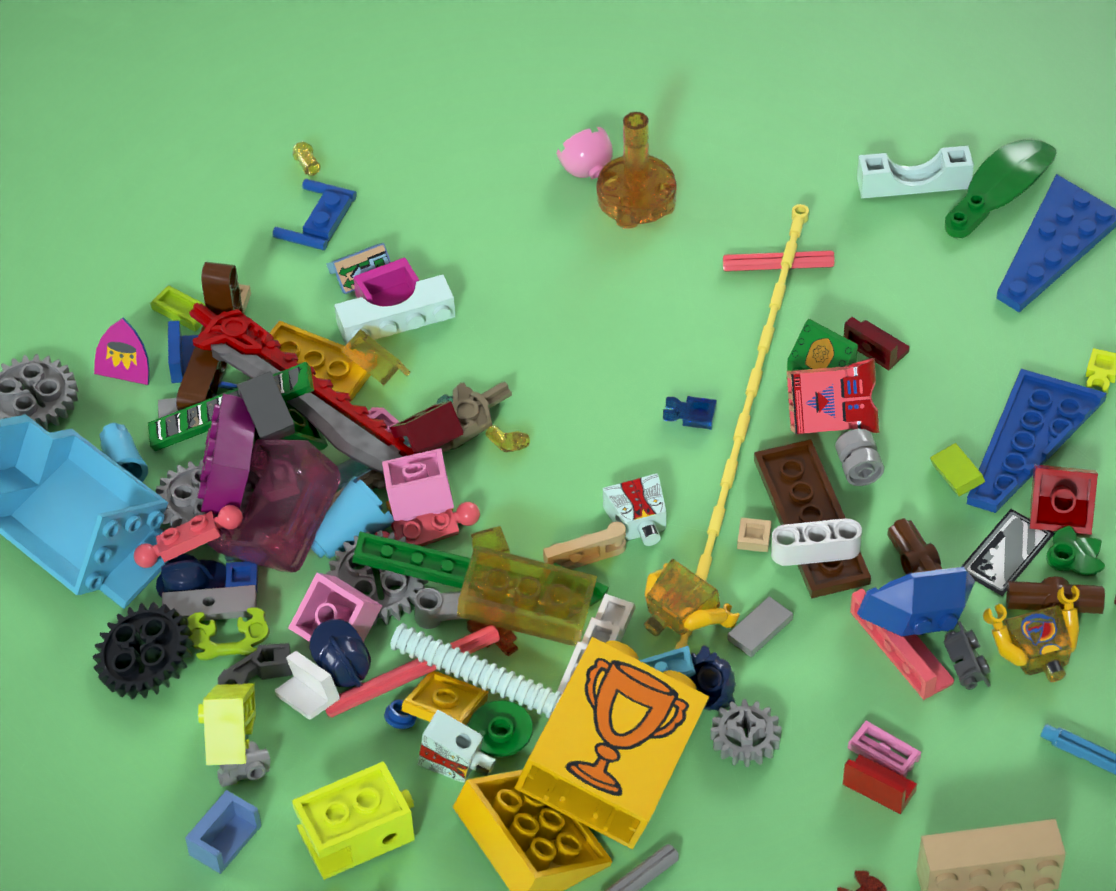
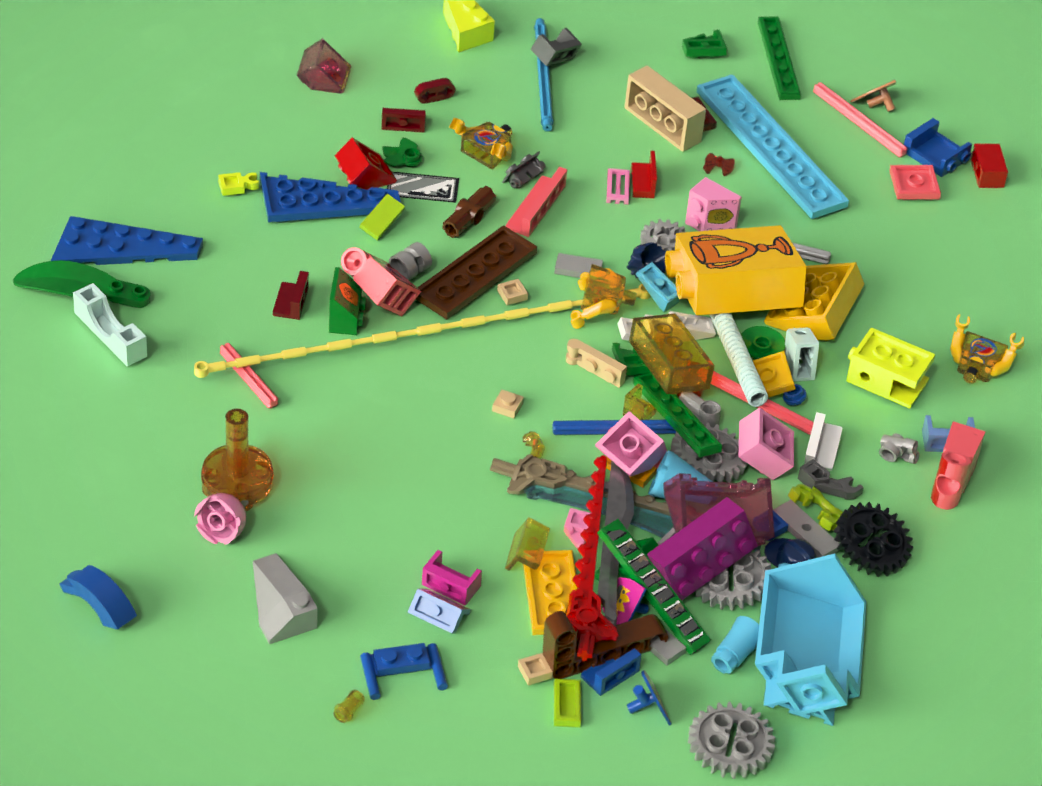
camera: 130 degrees left, 5 degrees down
coral plate [134,505,243,568] -> none
neon yellow wedge [198,683,256,765] -> none
dark grey panel [237,371,295,446] -> none
dark blue piece [309,619,371,687] -> none
light aqua arch [334,275,456,347] -> none
dark red panel [390,401,464,454] -> none
torso [603,473,666,546] -> none
clear blue plate [663,396,717,430] -> none
white beam [771,518,862,566] -> none
blue wedge [857,567,975,637] -> none
reddish brown piece [1006,576,1105,618] -> none
none -> blue arch [59,565,137,630]
none -> light grey wedge [253,553,318,644]
none -> tan plate [492,390,524,419]
none -> blue axle [552,419,676,435]
none -> bright pink slope [685,177,742,231]
none -> coral piece [931,421,986,510]

